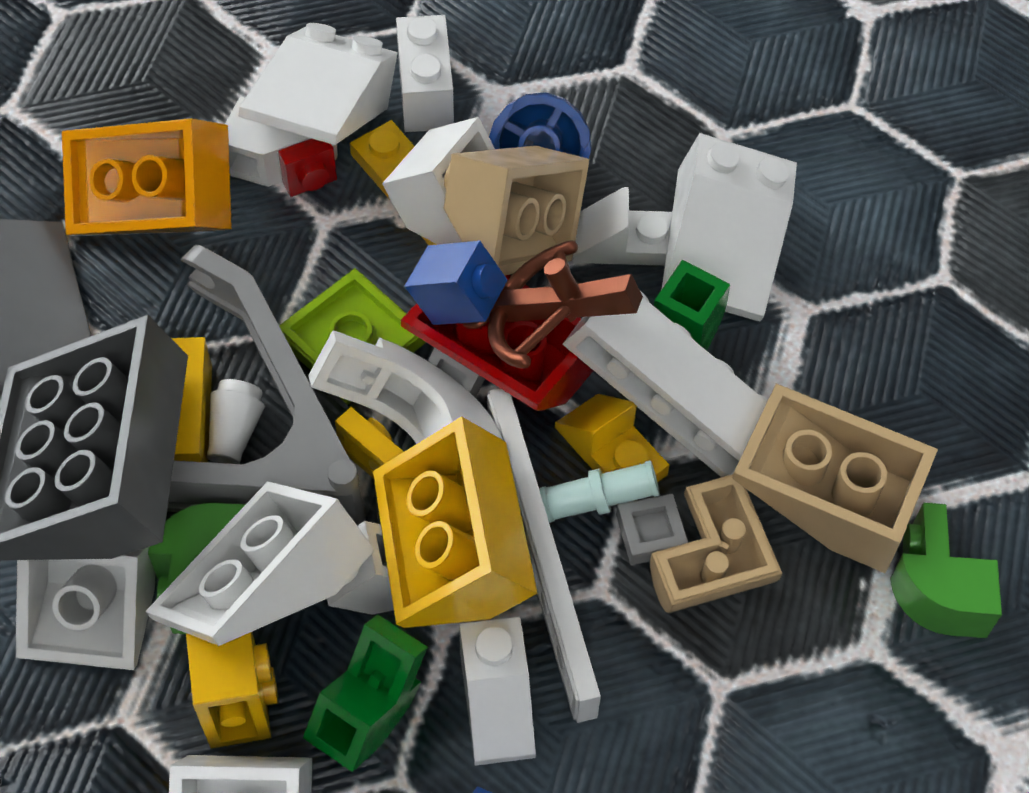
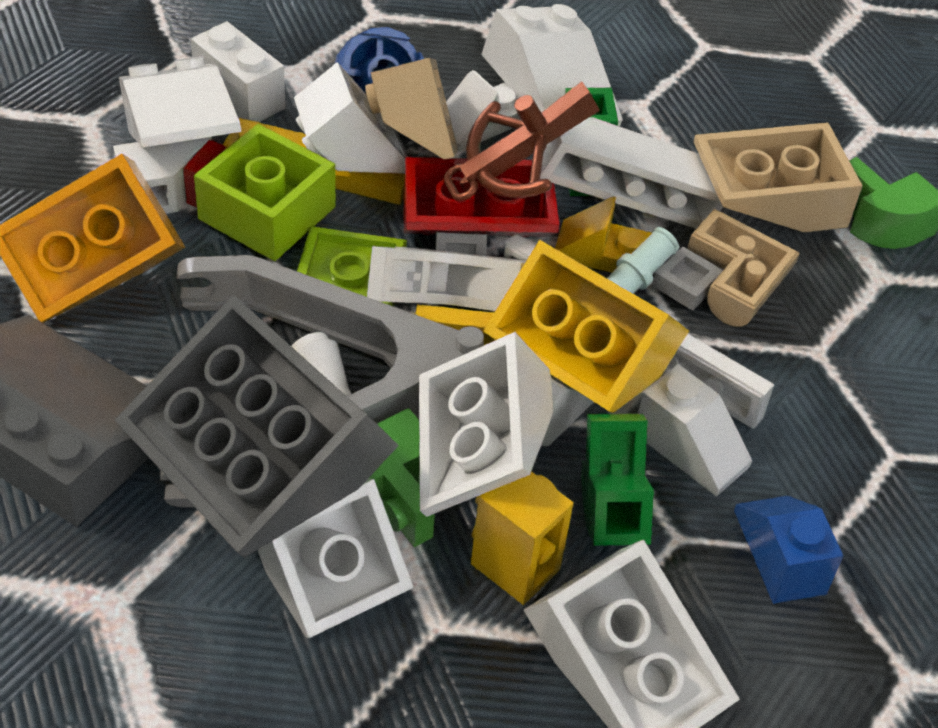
camera: 40 degrees left, 10 degrees down
blue brick [404,240,507,325] -> none
none -> lime brick [194,124,336,261]

